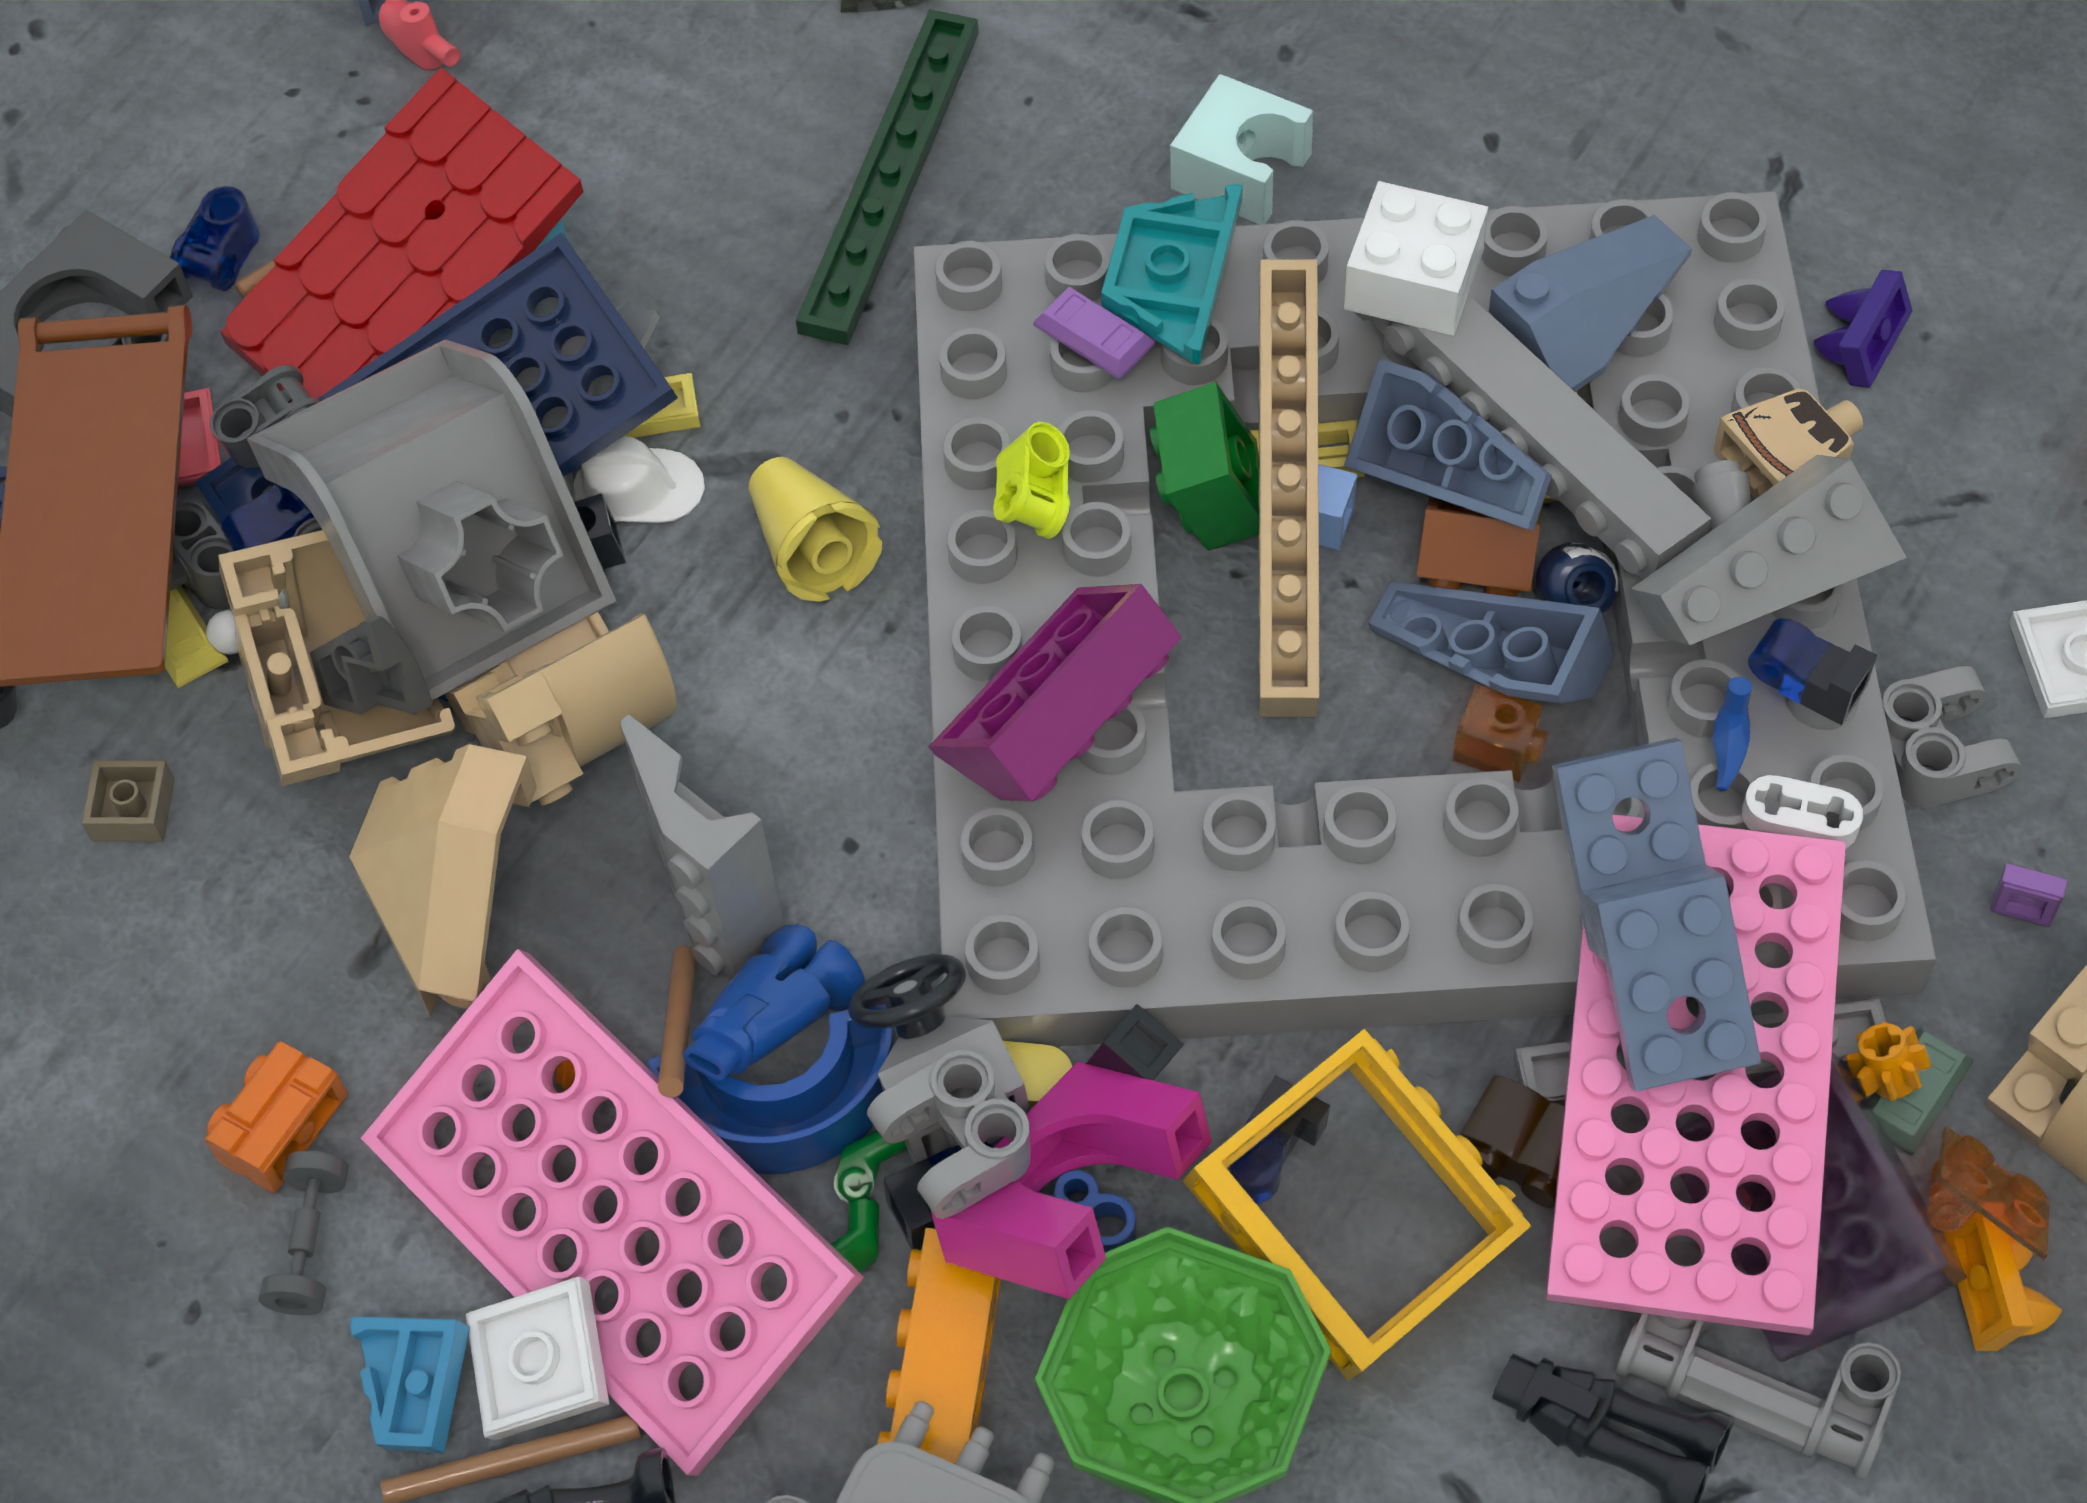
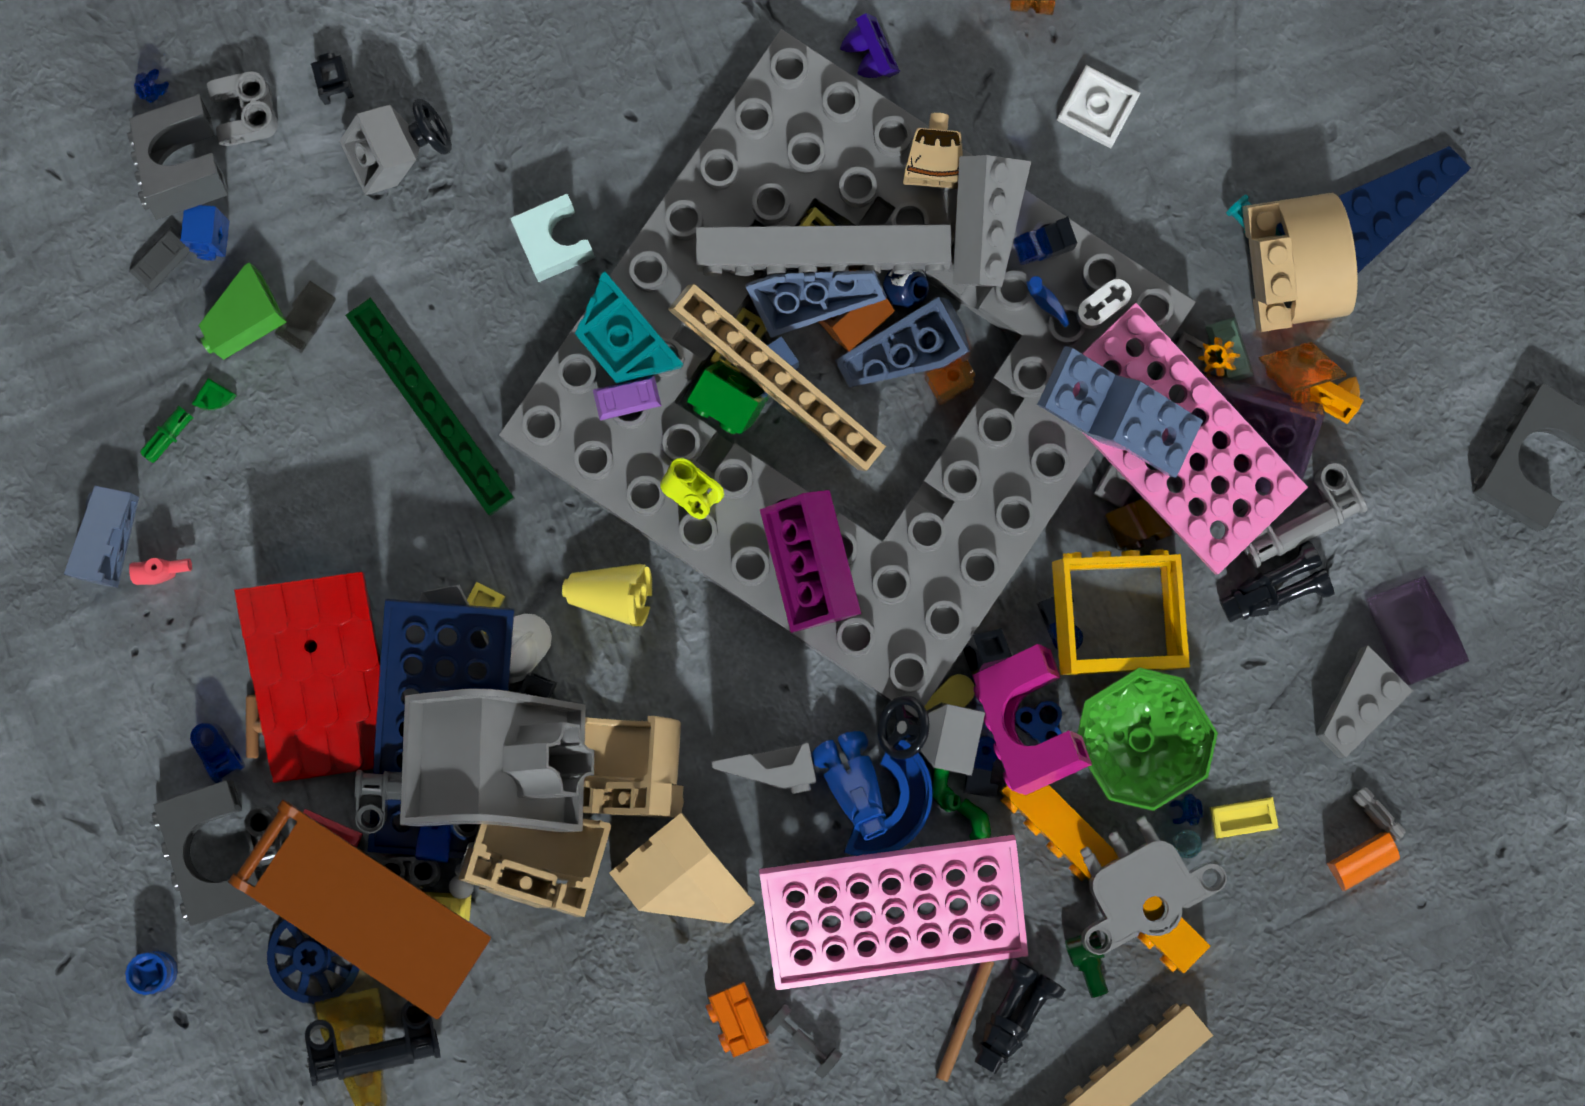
camera: 55 degrees left, 25 degrees up
dark tan piece [82,760,174,842] -> none
dark grey slope [310,615,433,715] -> none
dark azure wing [350,1316,470,1454] -> none
white tile [466,1276,609,1441] -> none
medium nougat bar [658,945,696,1098] -> none
light grey piece [867,1050,1031,1219] -> none
white brick [1344,181,1489,336] -> none
sand blue wedge [1489,215,1692,392] -> none
light grey cone [1692,460,1751,531] -> none
light grey piece [1882,666,2023,808] -> none
medium lavender tile [1990,863,2067,926] -> none

